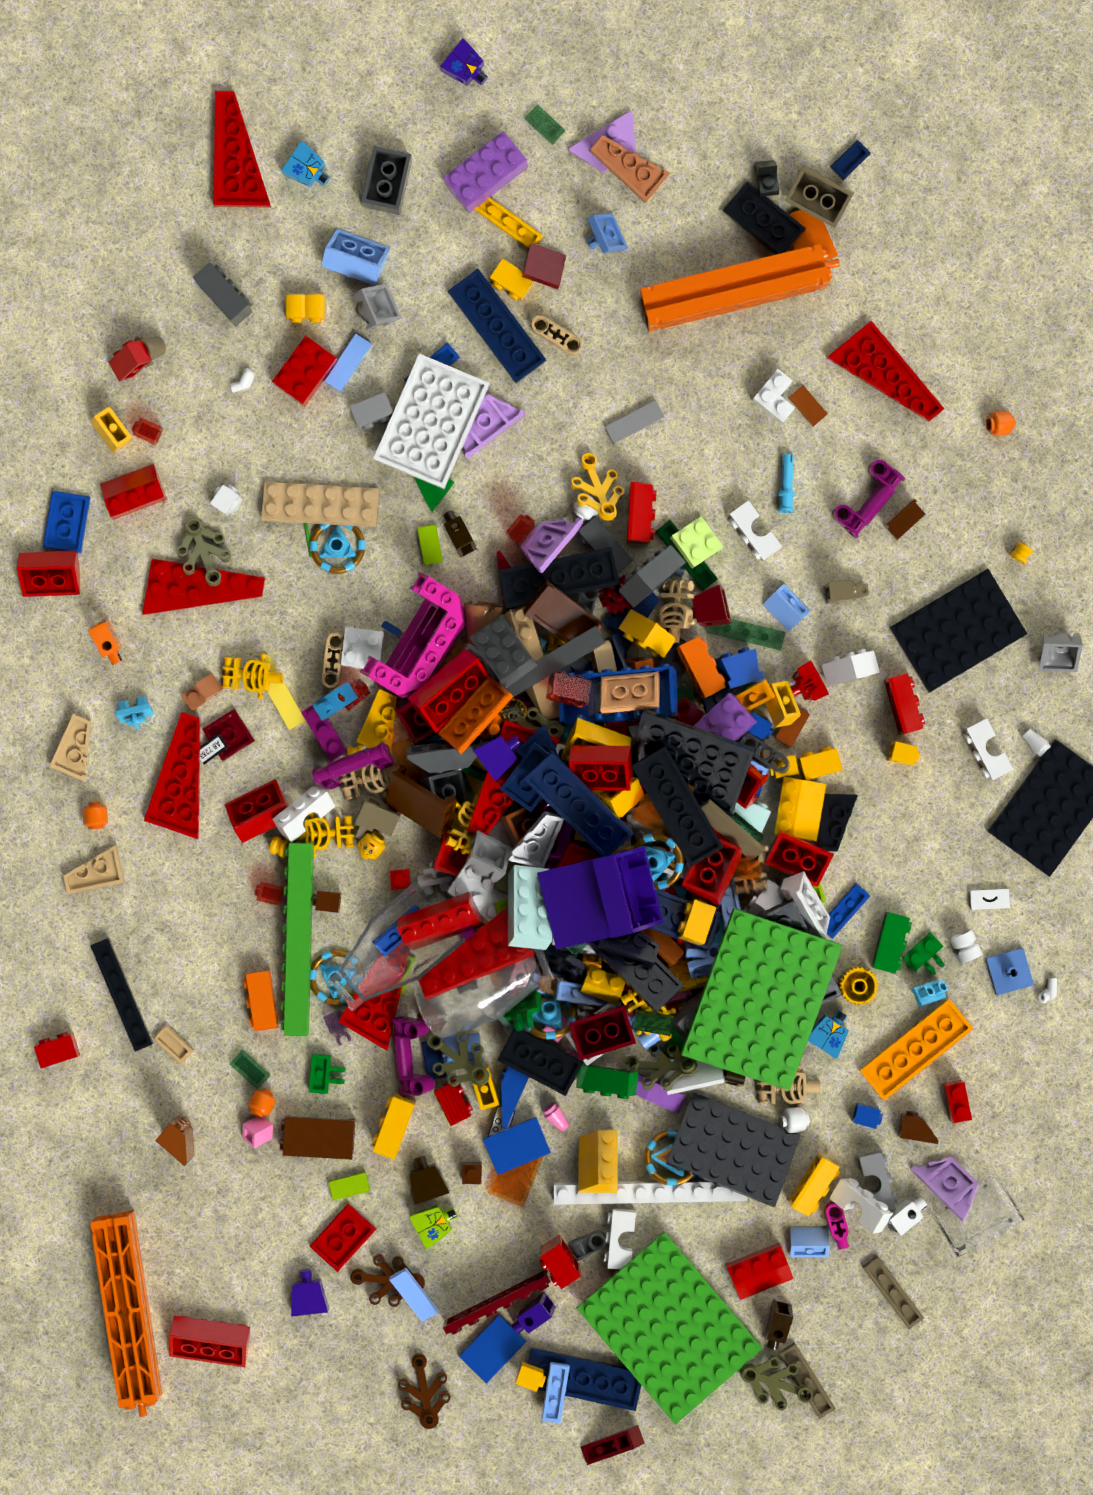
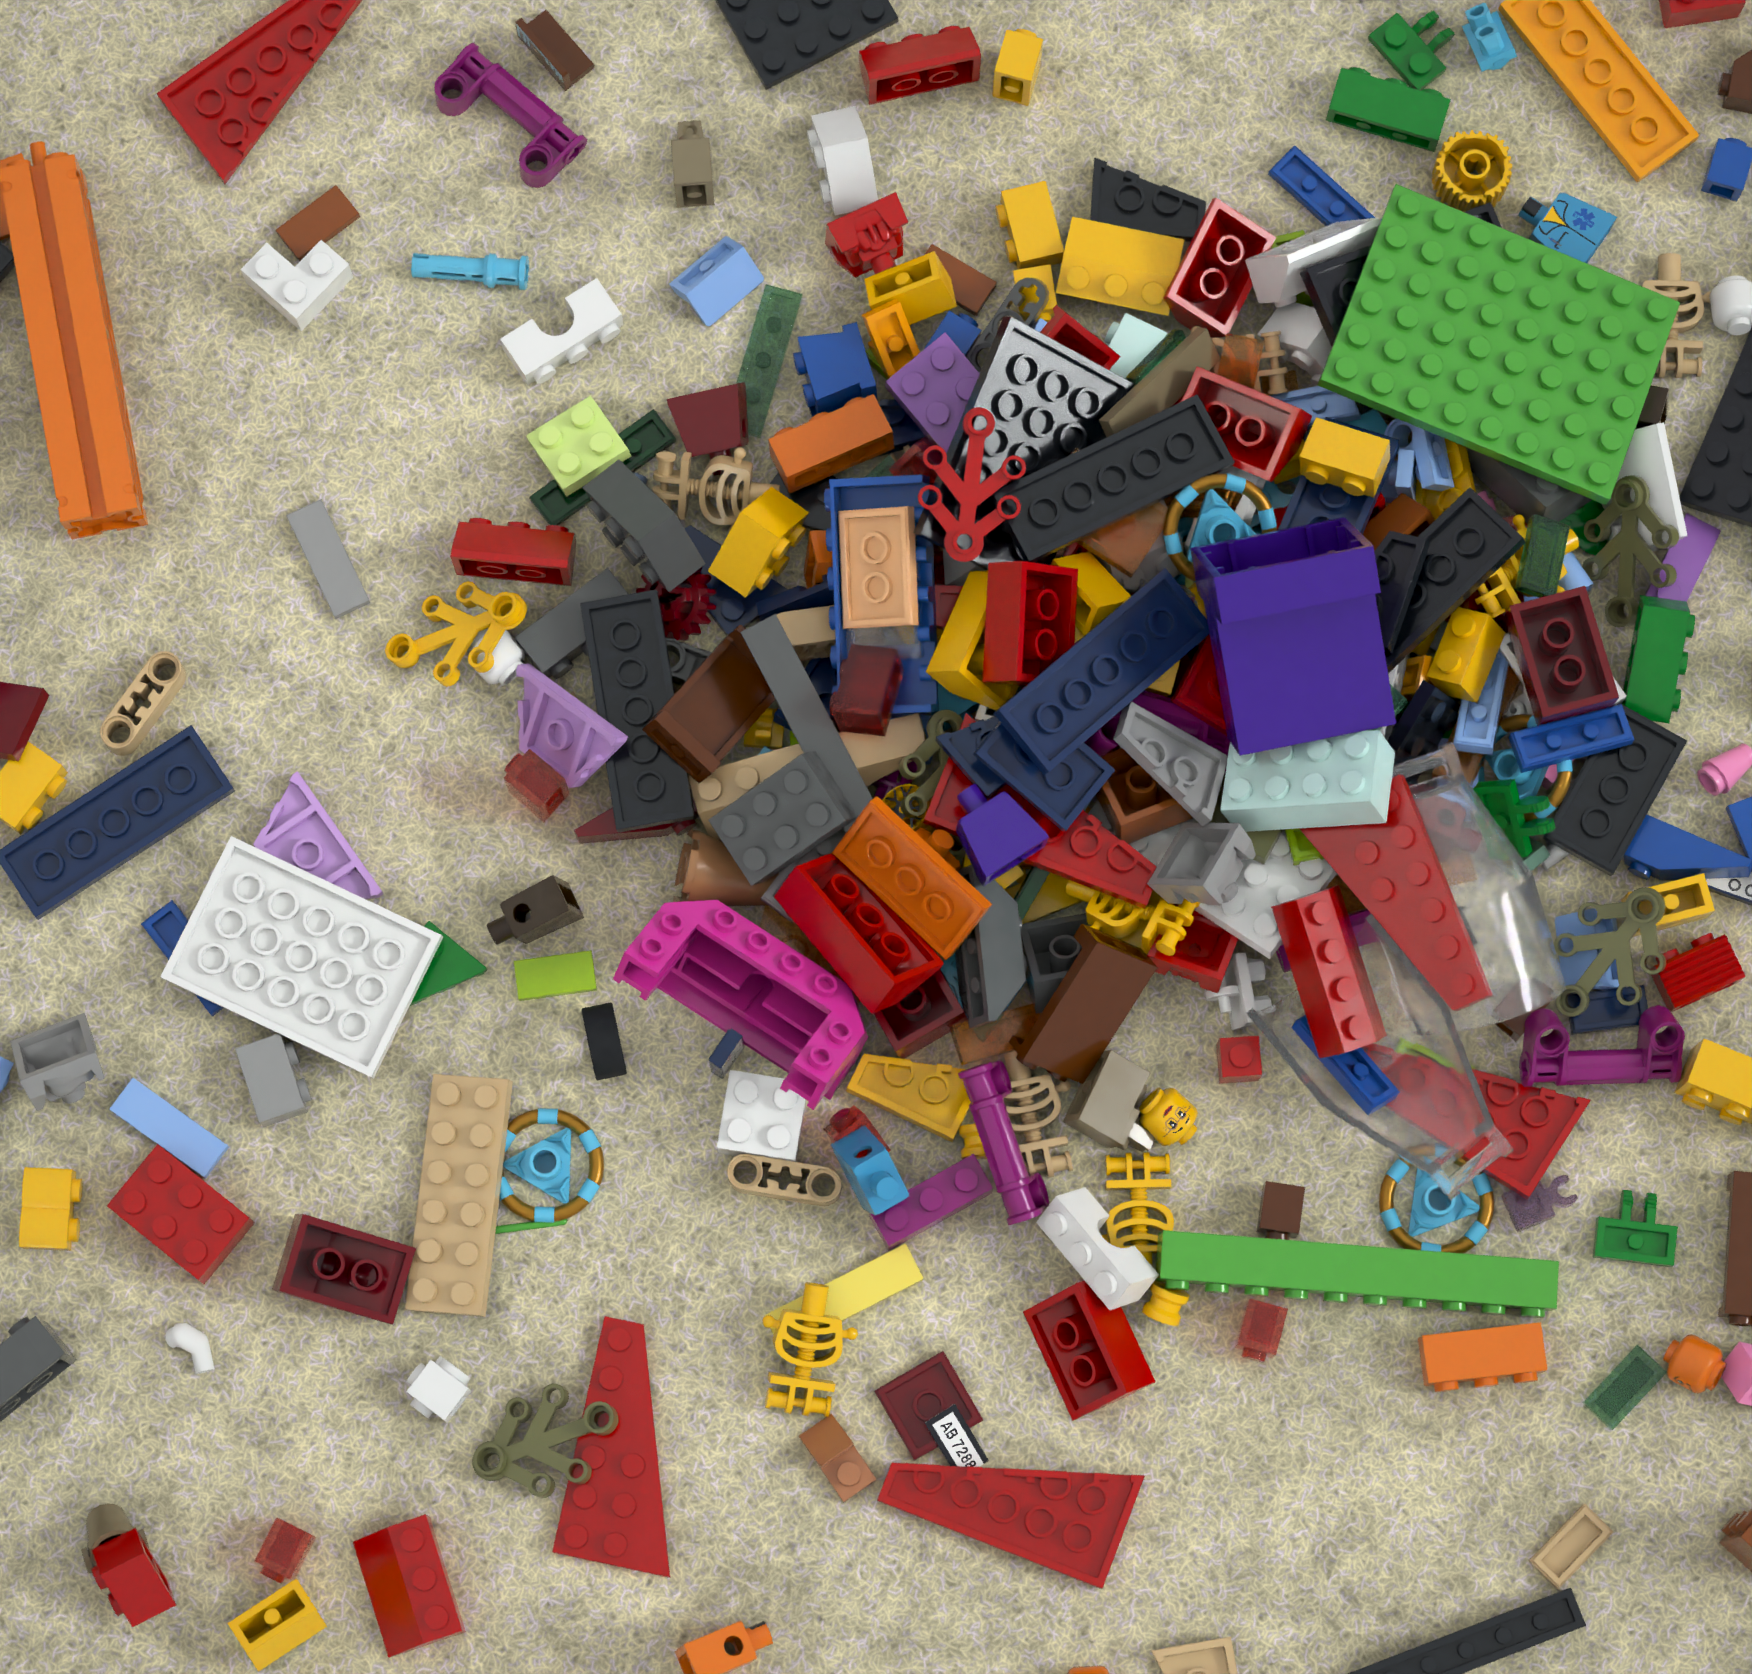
camera: 90 degrees left, 10 degrees down
medium azure hips [115,696,154,730] -> none
none -> dark red slope [272,1214,416,1325]
none -> black tyre [581,1002,627,1080]
none -> red plant [917,407,1026,562]
none -> blue tile [1509,704,1634,773]

